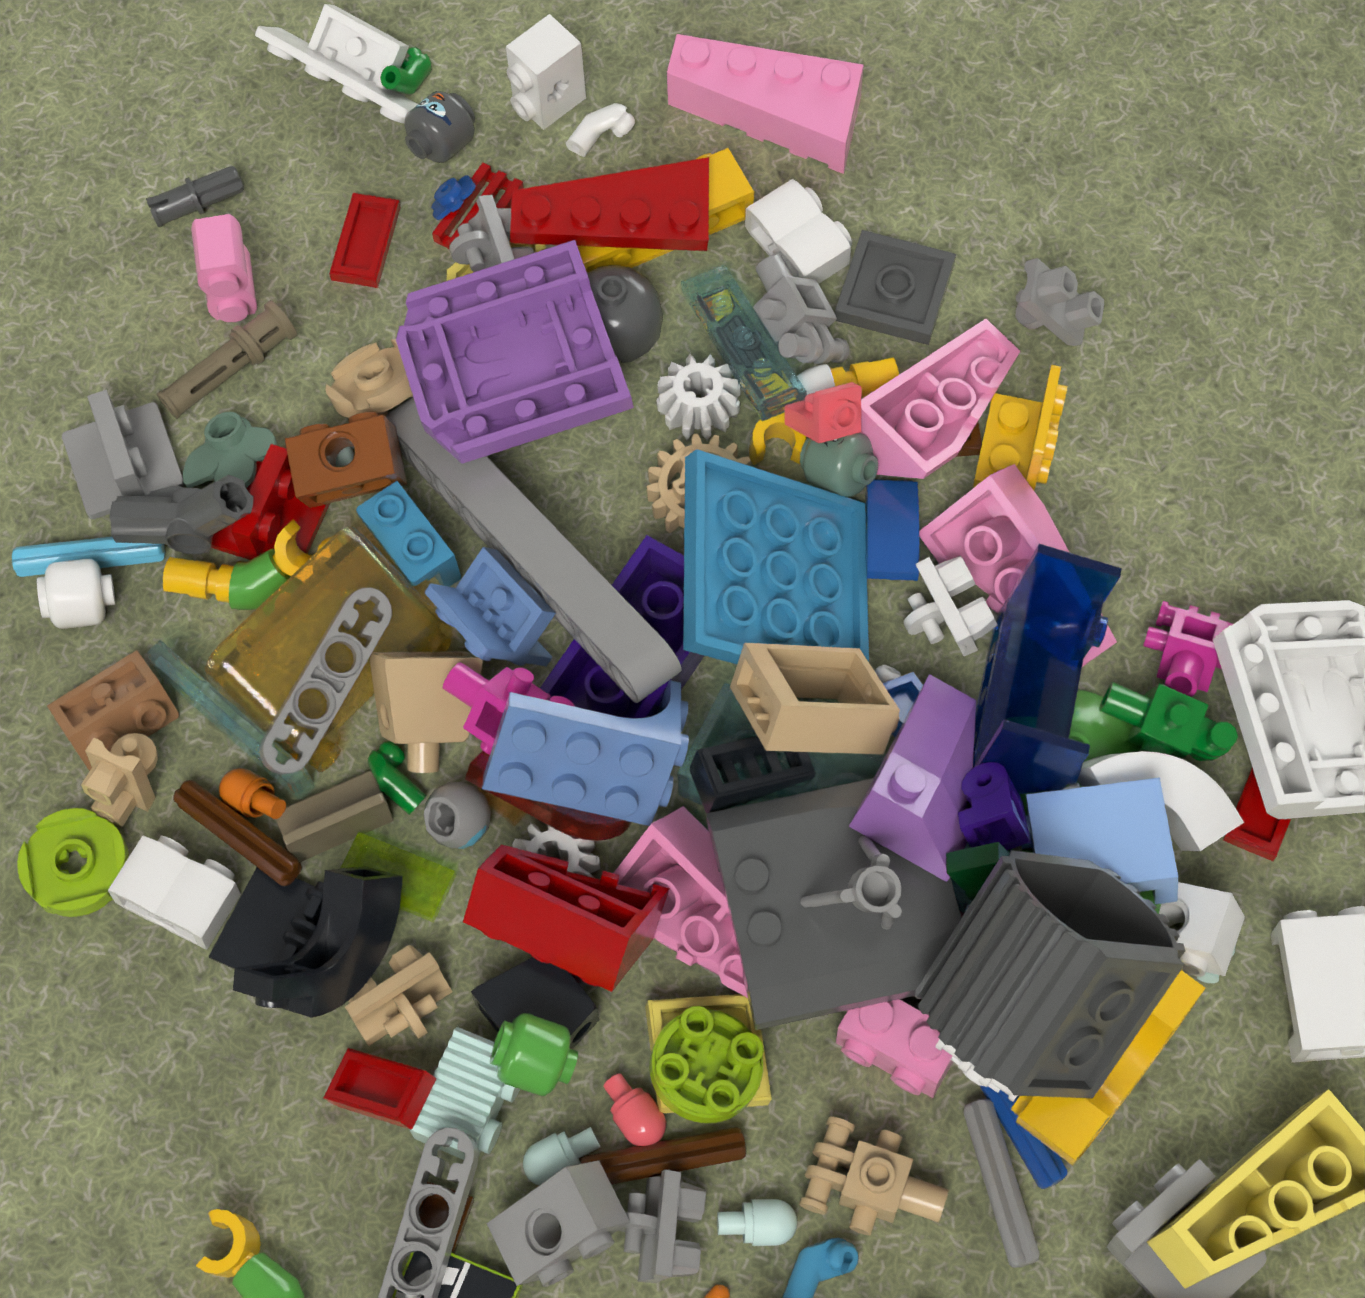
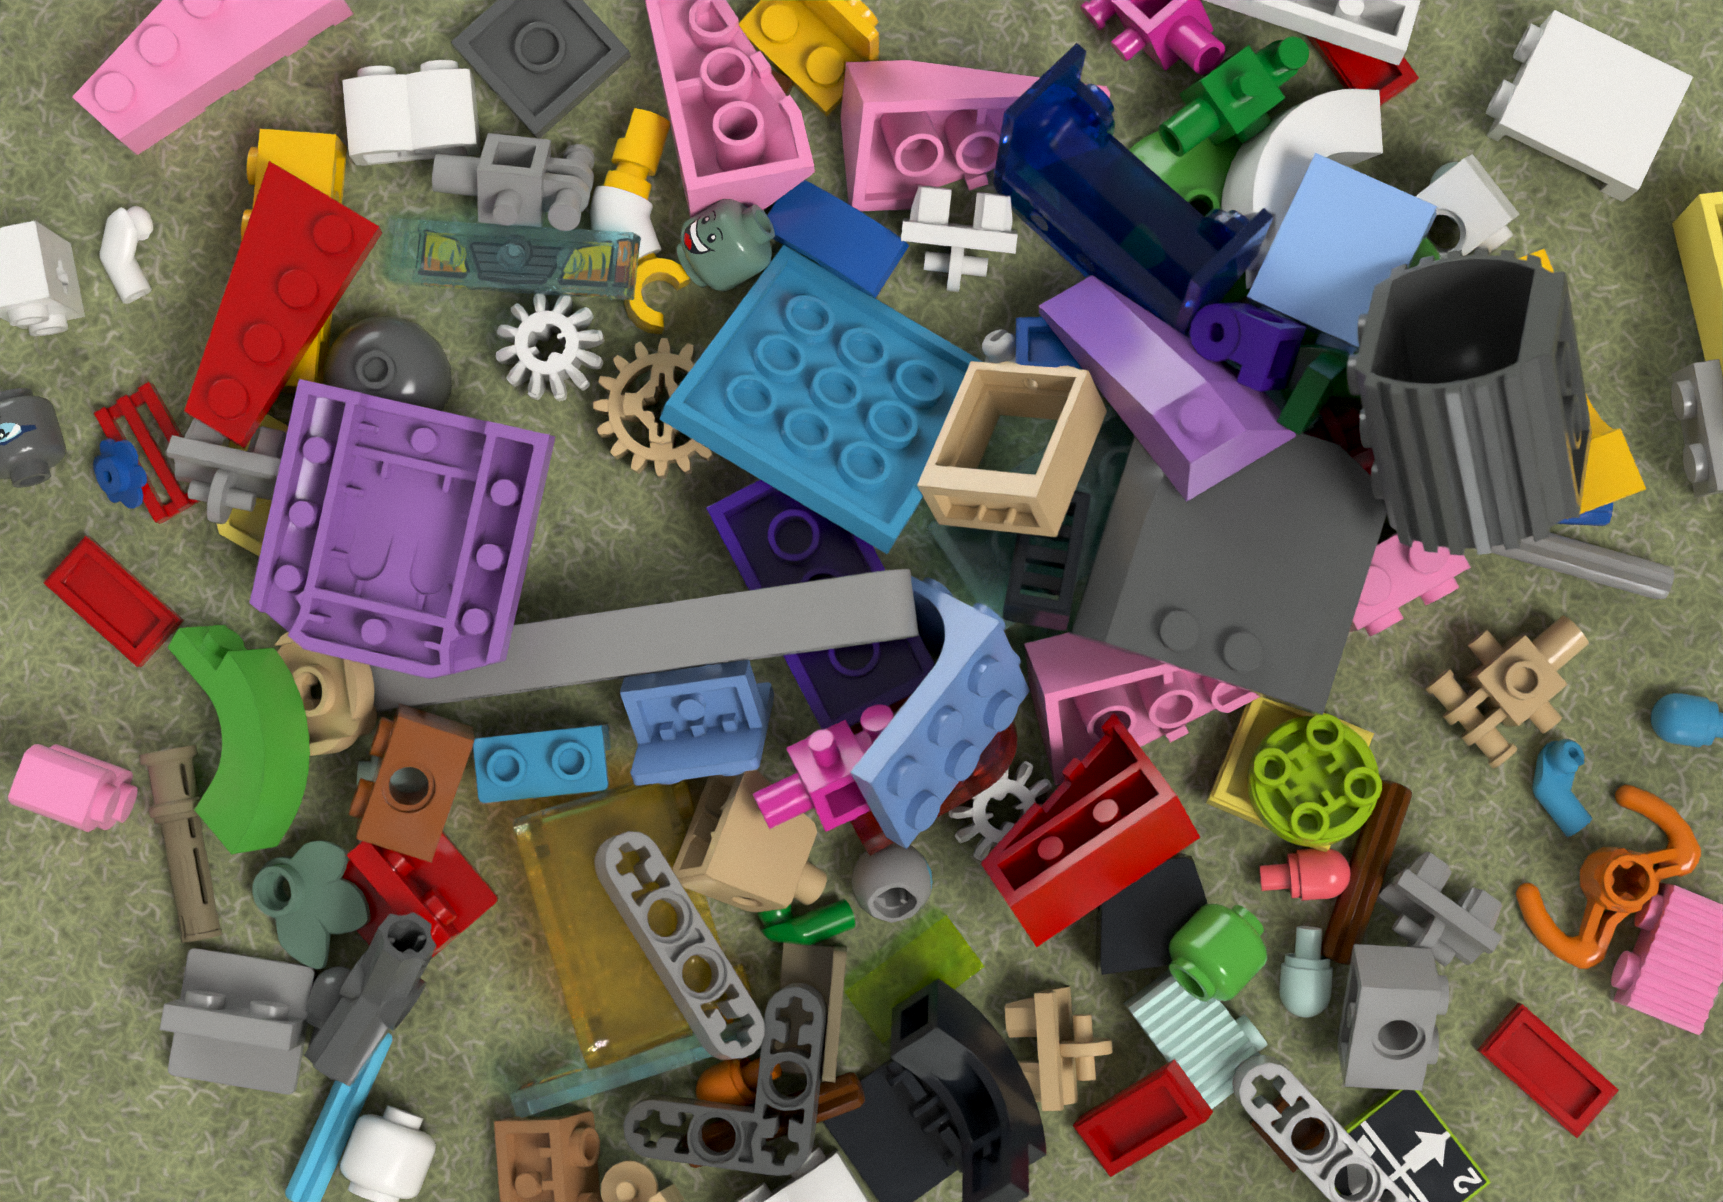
camera: 60 degrees left, 20 degrees up
yellow piece [163,519,340,610] -> none
light aqua cylinder [717,1199,797,1246] -> none
coral bracket [785,382,862,443] -> none
light grey plant [801,836,902,930] -> none
none -> bright green arch [167,625,310,854]
none -> dark grey beam [623,983,828,1176]

